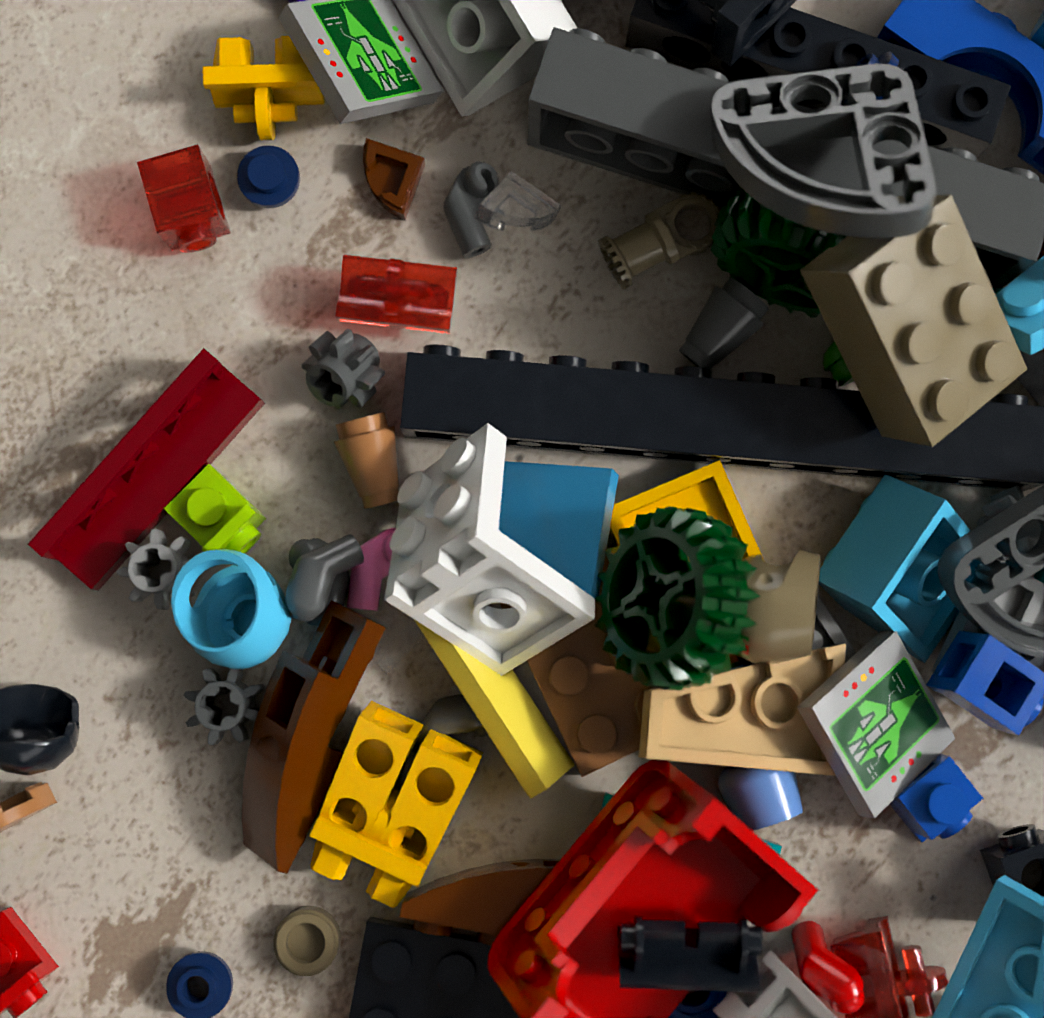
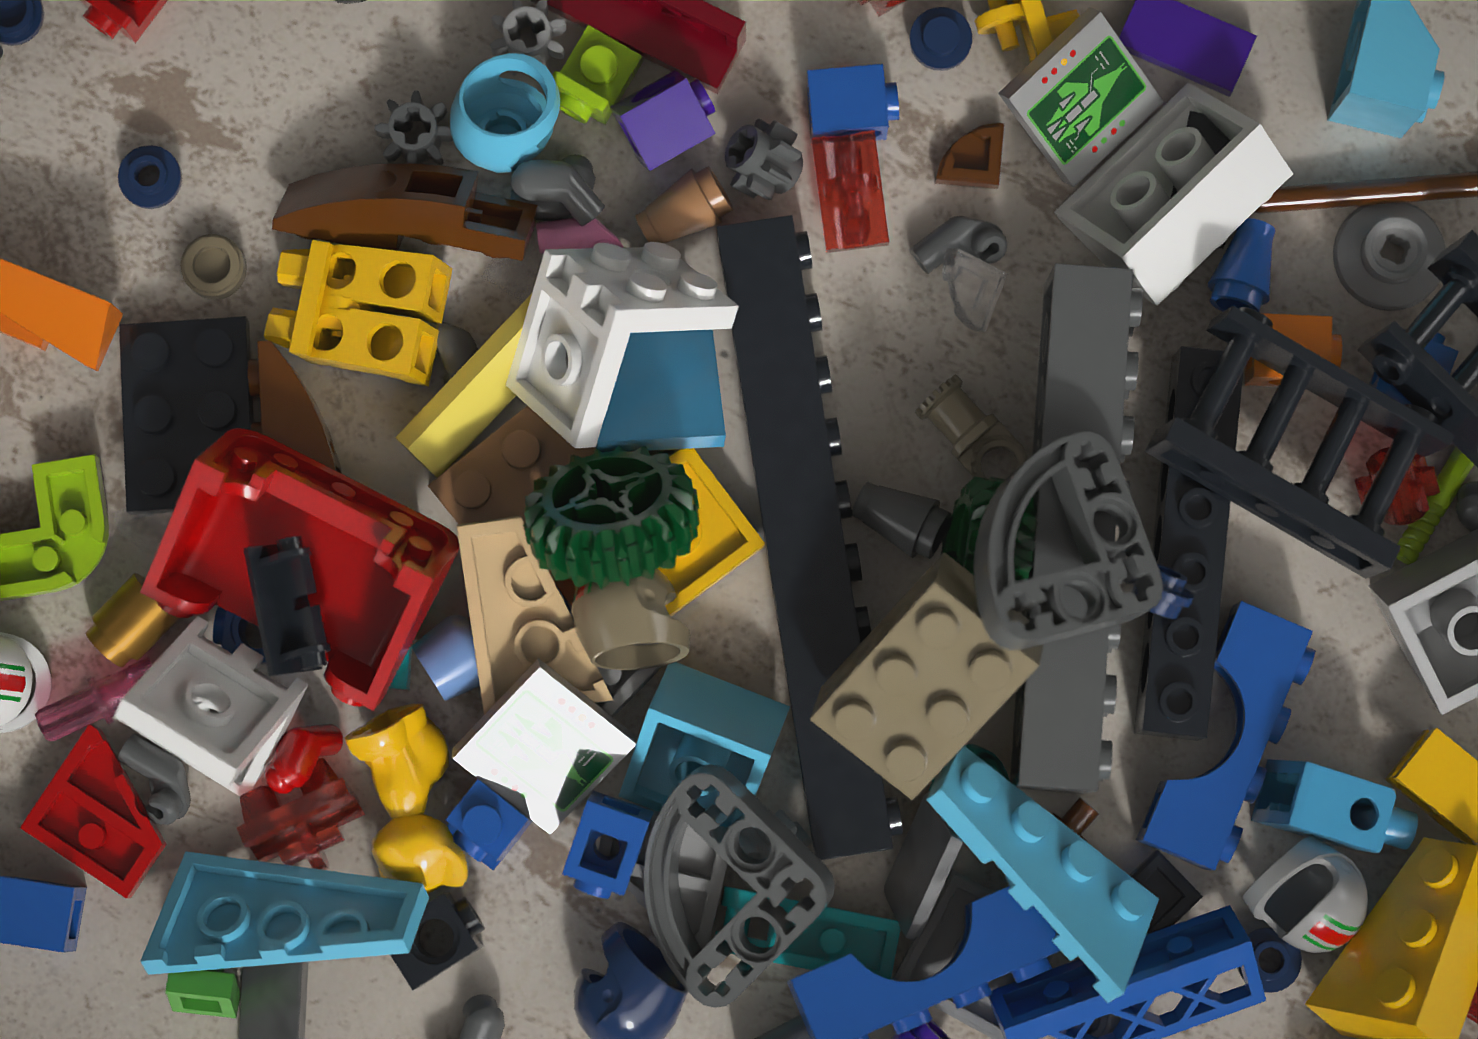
camera: 80 degrees right, 0 degrees up
none -> yellow animal [344,703,468,894]
none -> dark purple brick [610,70,716,171]
none -> blue brick [806,64,899,146]

